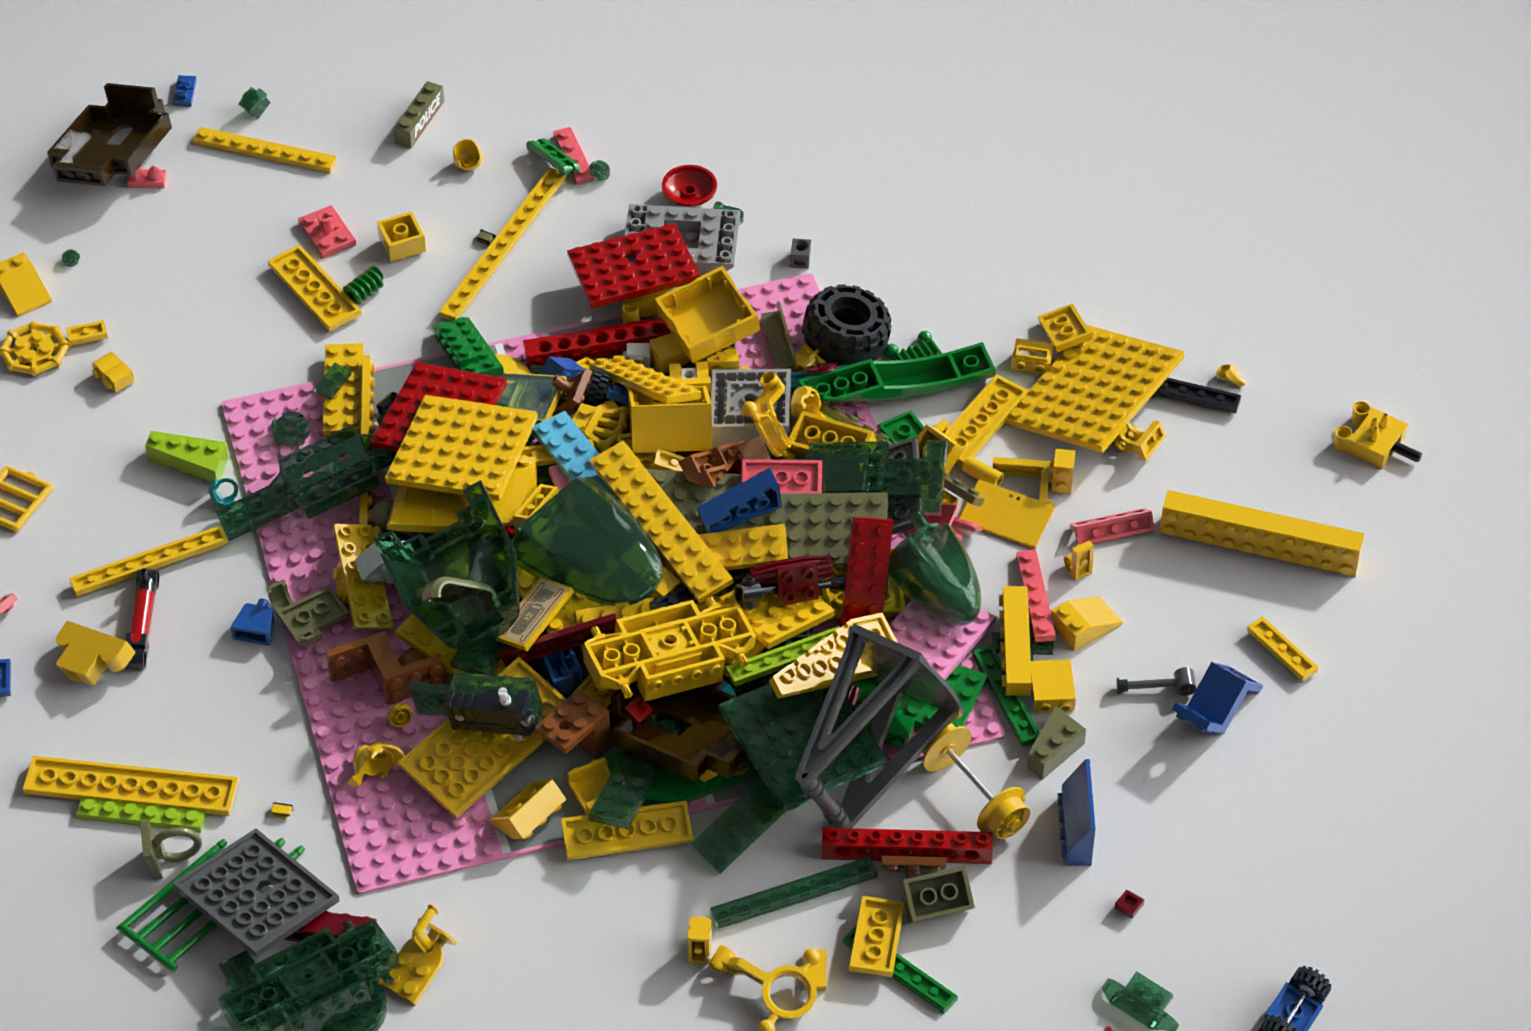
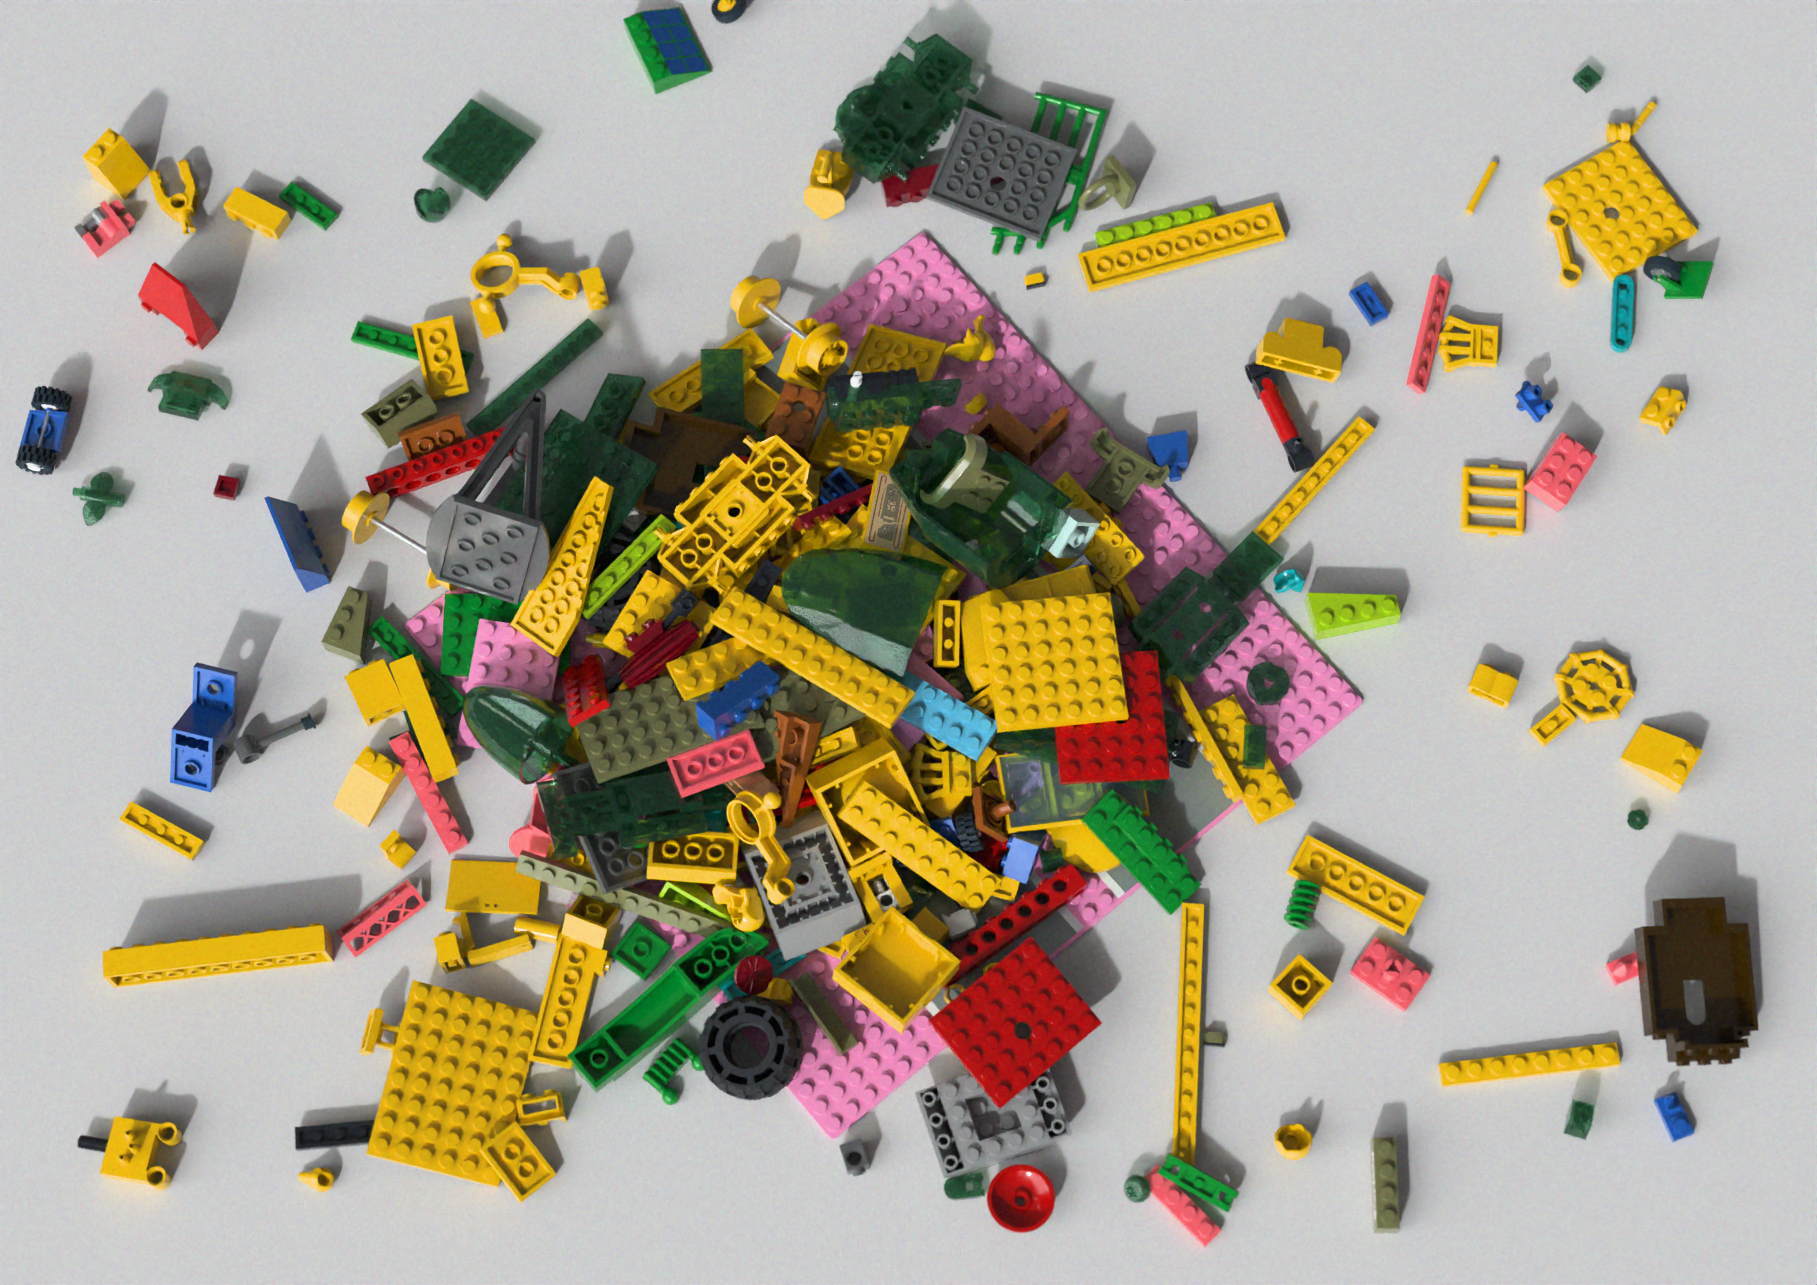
camera: 160 degrees right, 20 degrees up
none -> clear green plant [72,472,125,526]
none -> yellow piece [730,275,848,376]

